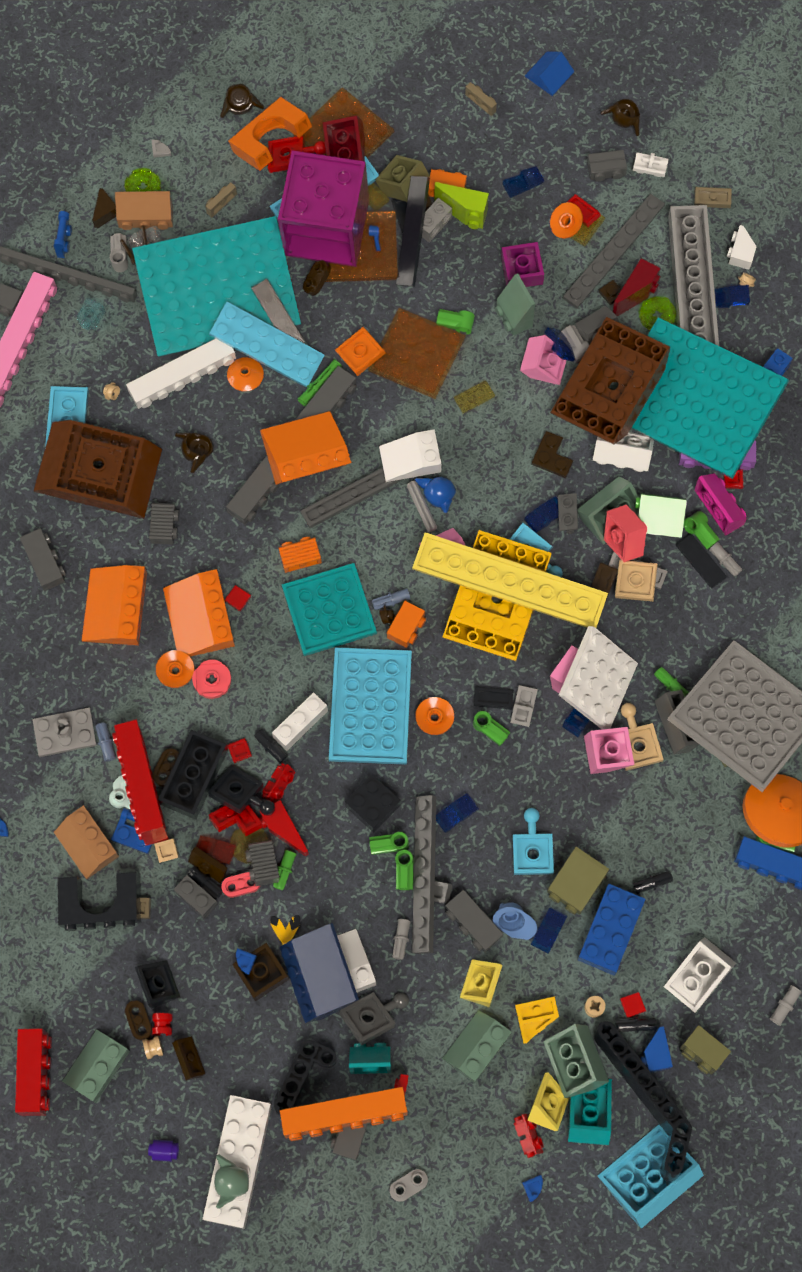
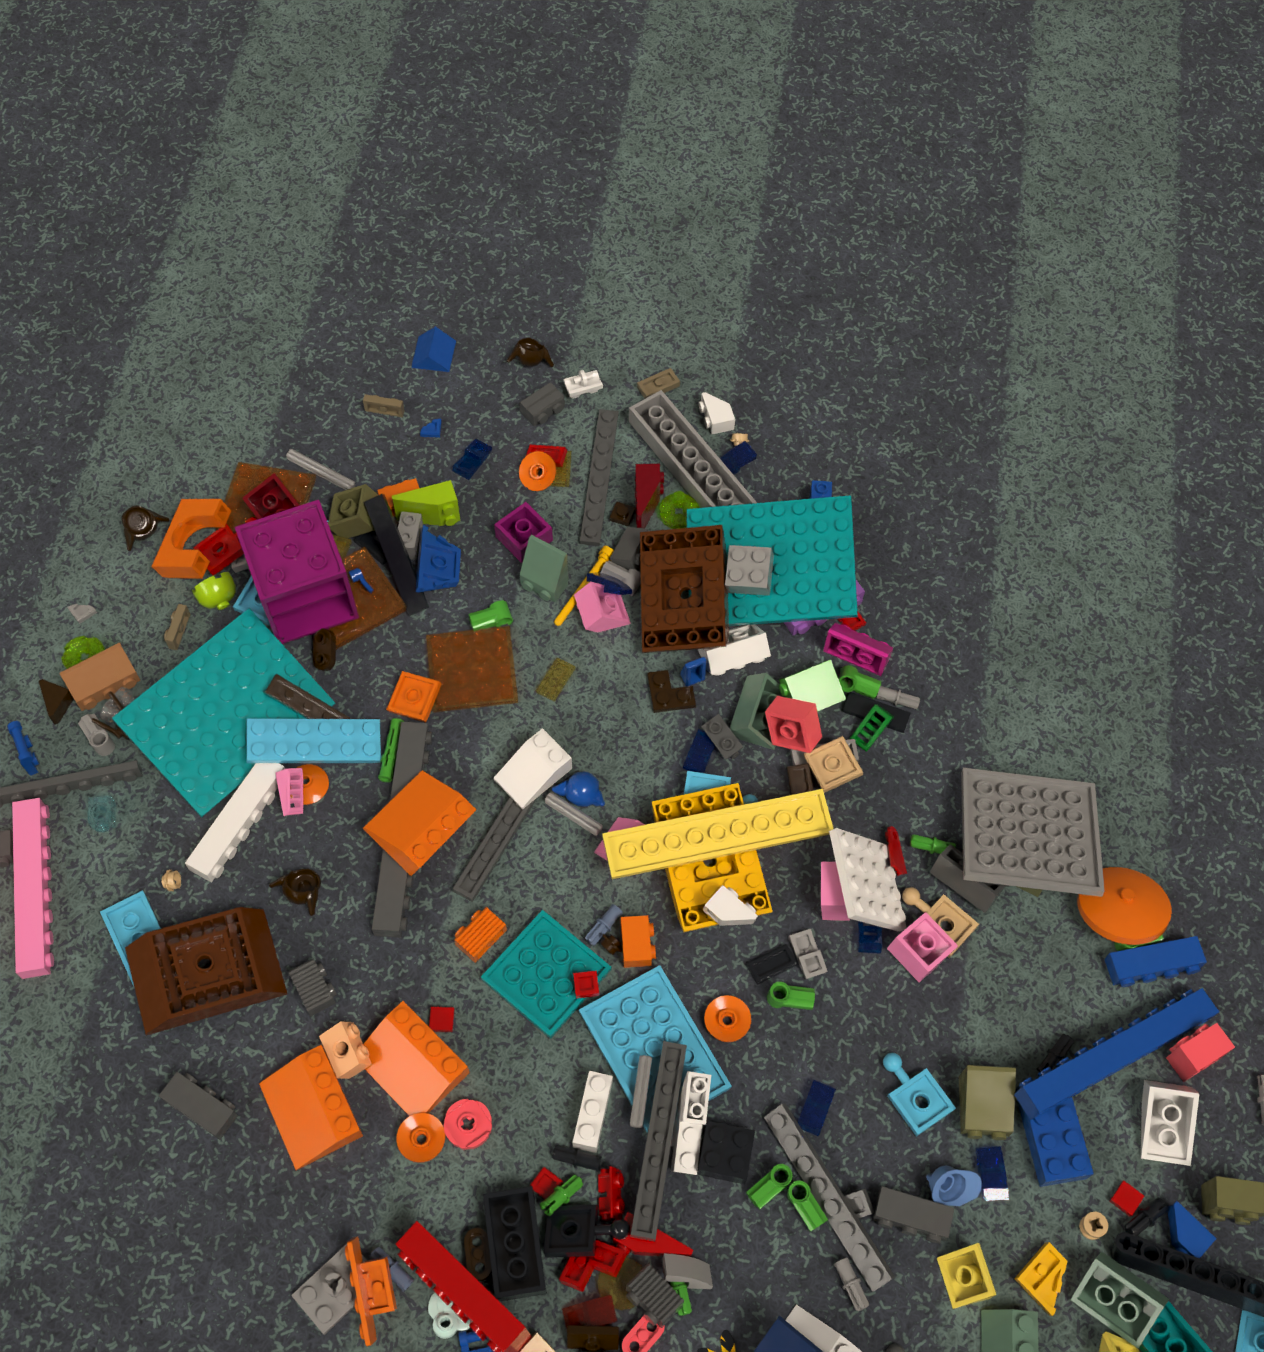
camera: 35 degrees left, 10 degrees down
none -> lime cylinder [192,572,236,610]
none -> bright pink slope [275,768,303,816]
none -> light grey axle [286,449,355,490]
none -> light nougat brick [319,1021,372,1079]
none -> orange bracket [345,1236,397,1346]
none -> blue wing [416,525,461,592]
none -> blue tile [420,419,442,438]
none -> bright green axle [540,1175,583,1216]
none -> yellow piece [554,546,614,626]
none -> red plate [573,971,599,999]
none -> dark grey plate [630,1041,687,1242]
none -> light grey axle [630,1055,652,1128]
none -> light grey slope [662,1253,713,1289]
none -> white slope [671,1071,711,1175]
none -> blue slope [680,657,706,686]
none -> white slope [703,885,758,926]
none -> light grey brick [725,545,774,596]
none -> green slope [850,704,894,752]
none -> red piece [885,826,907,876]
none -> blue brick [1014,988,1219,1120]
none -> coral brick [1166,1023,1235,1082]

